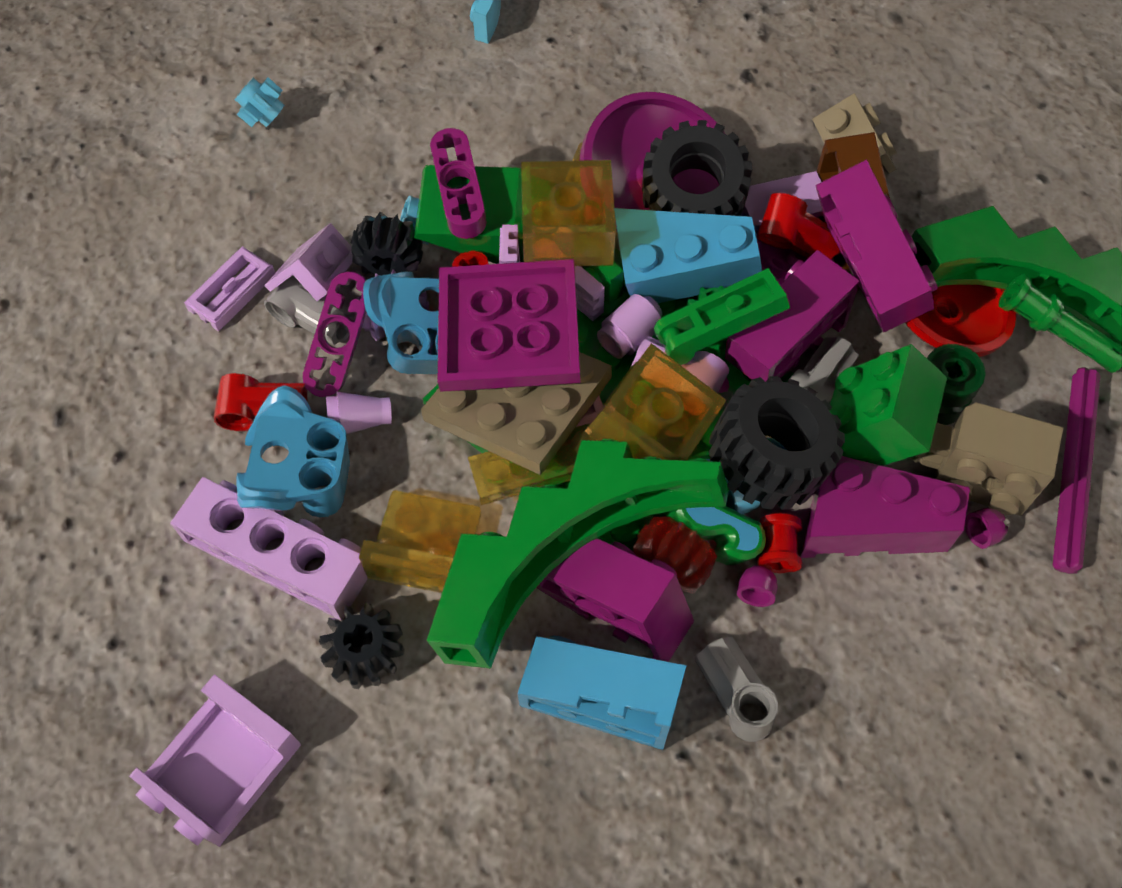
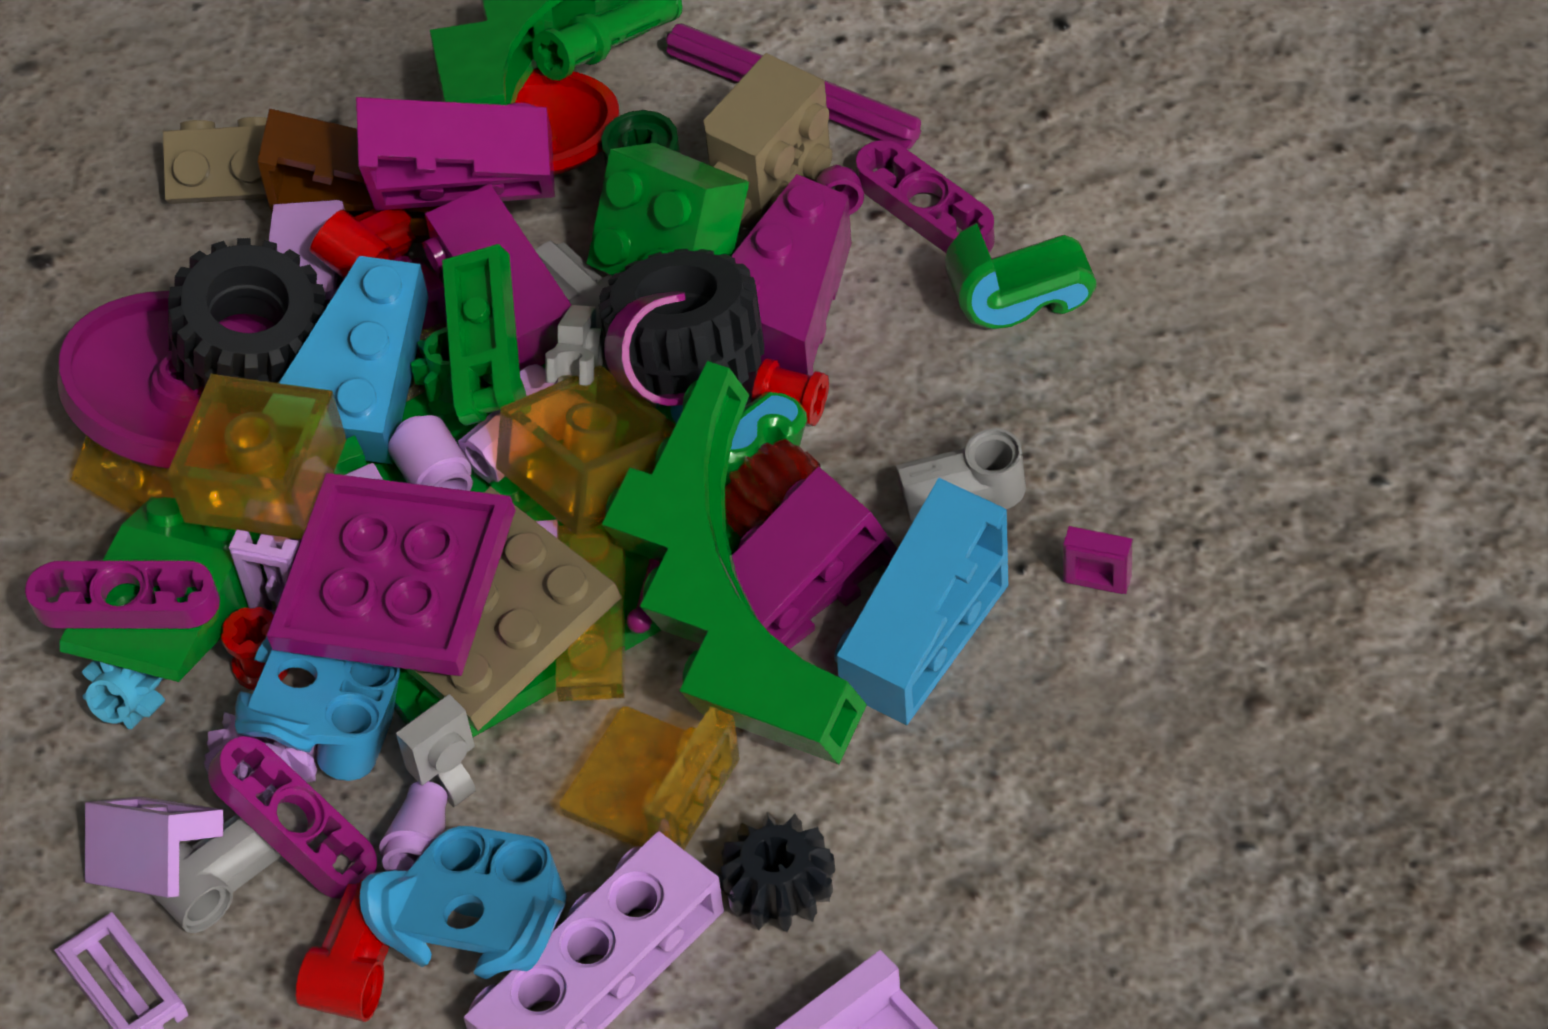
camera: 70 degrees left, 10 degrees down
black gear [350,212,423,276] -> none
magenta hinge [737,565,778,607] -> none
none -> light grey plate [396,694,476,808]
none -> light grey plate [545,305,605,387]
none -> magenta helmet [605,291,686,406]
none -> magenta beam [856,140,995,253]
none -> green animal [945,223,1096,329]
none -> magenta tile [1063,526,1133,594]

